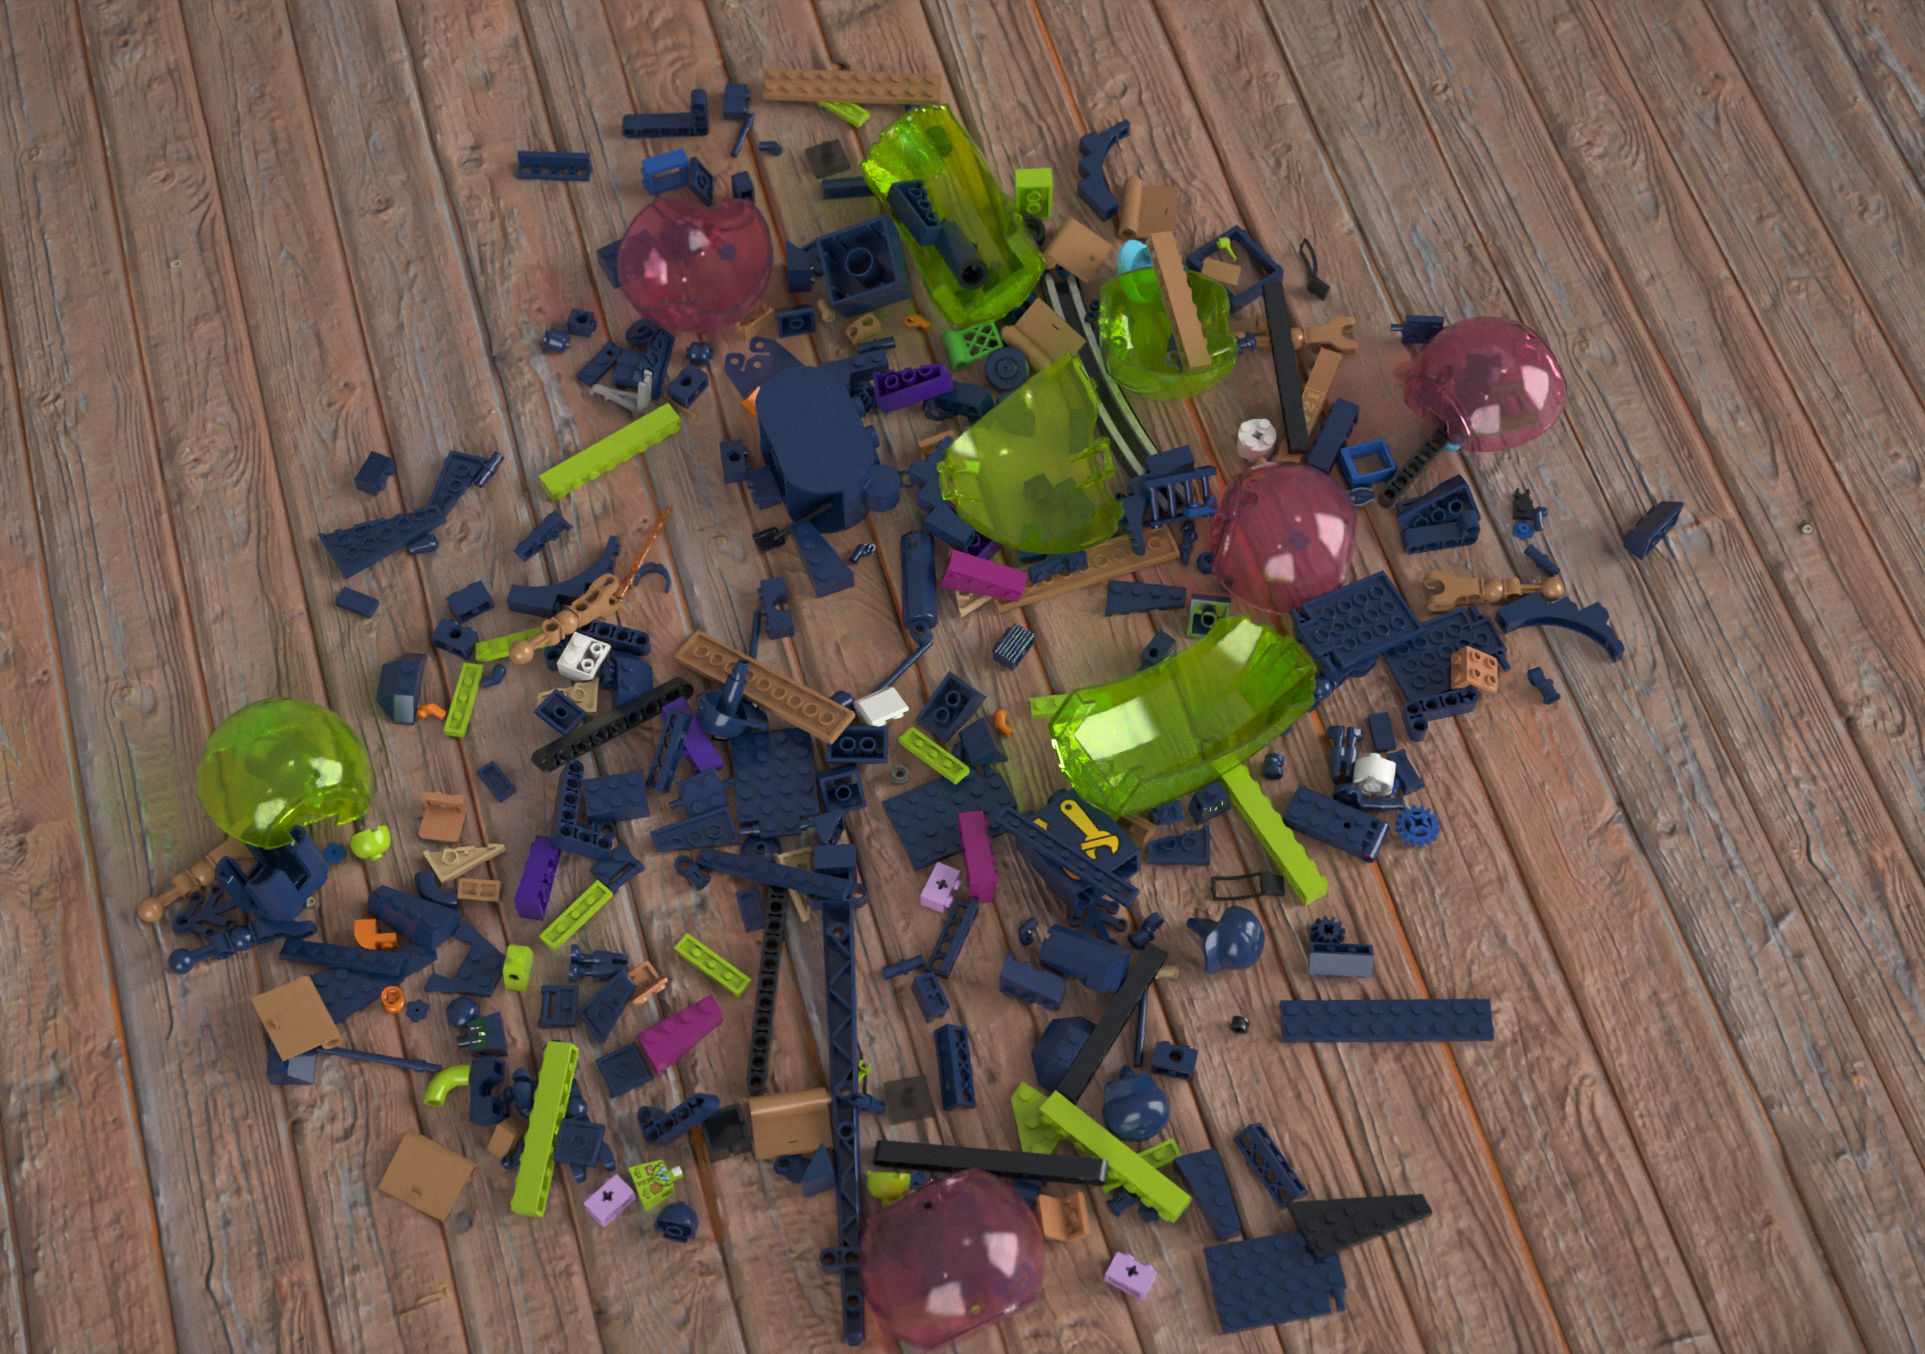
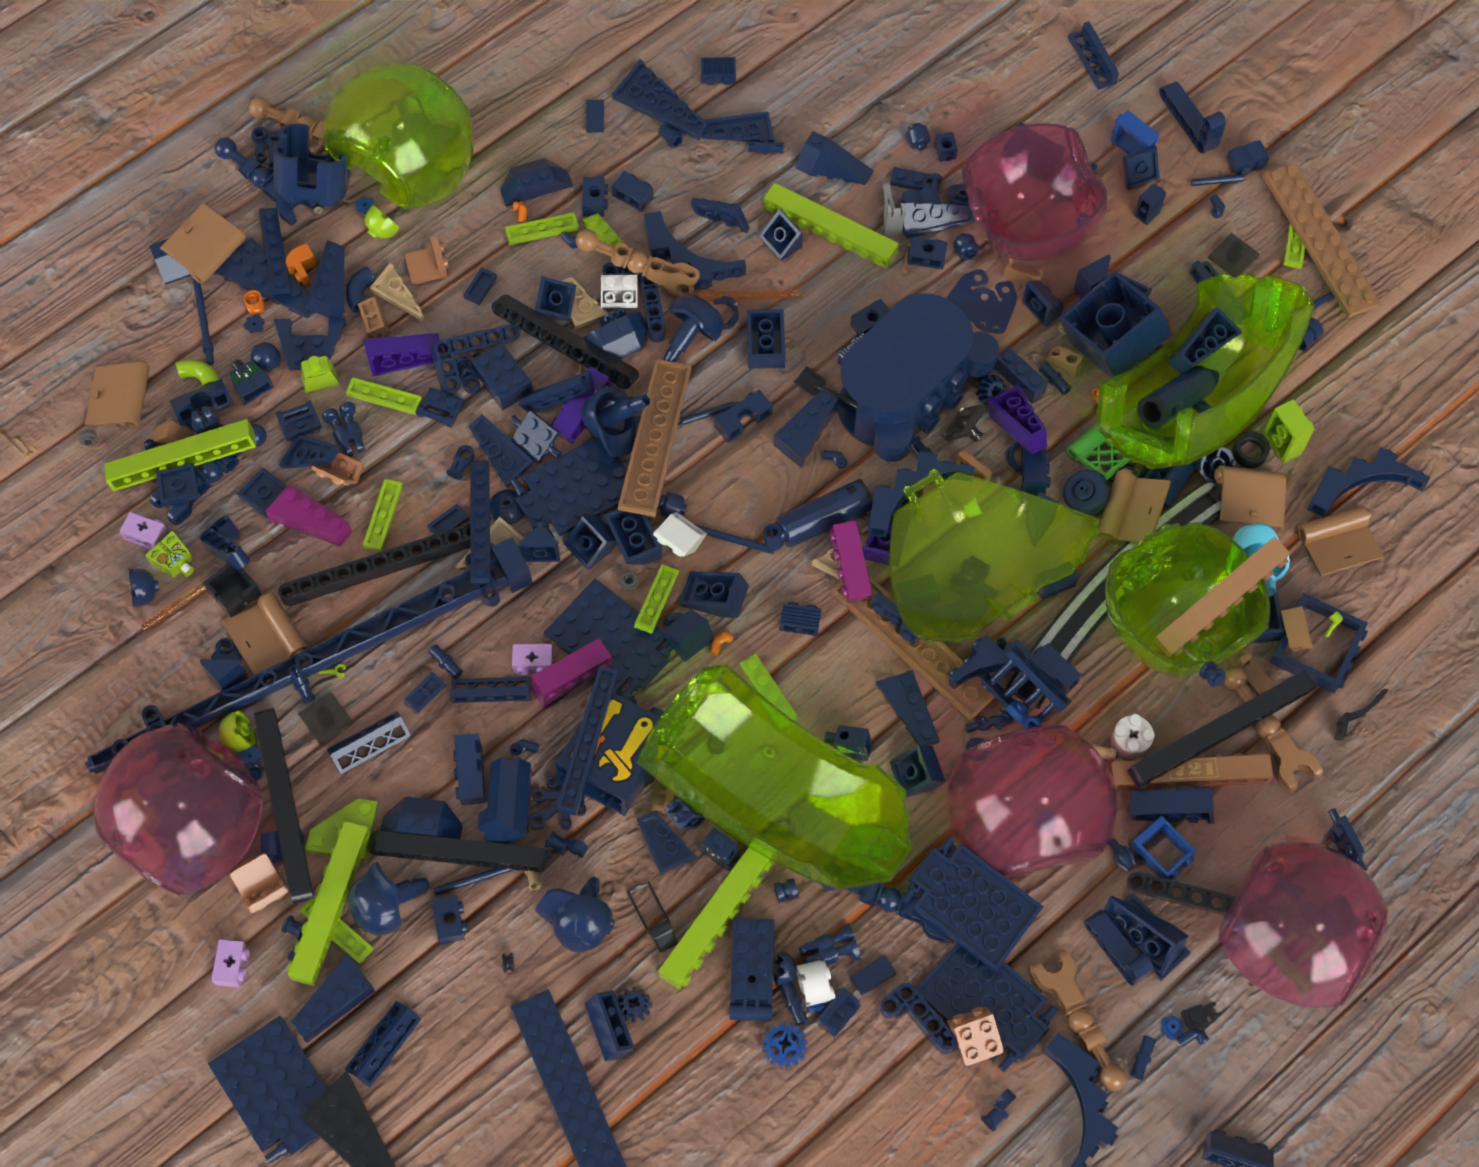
camera: 65 degrees right, 5 degrees up
none -> dark blue piece [663,294,724,362]
none -> dark blue brick [747,309,785,369]
none -> dark blue slope [759,209,803,260]
none -> dark blue wedge [796,131,874,185]
none -> clear smoke tile [942,404,987,442]

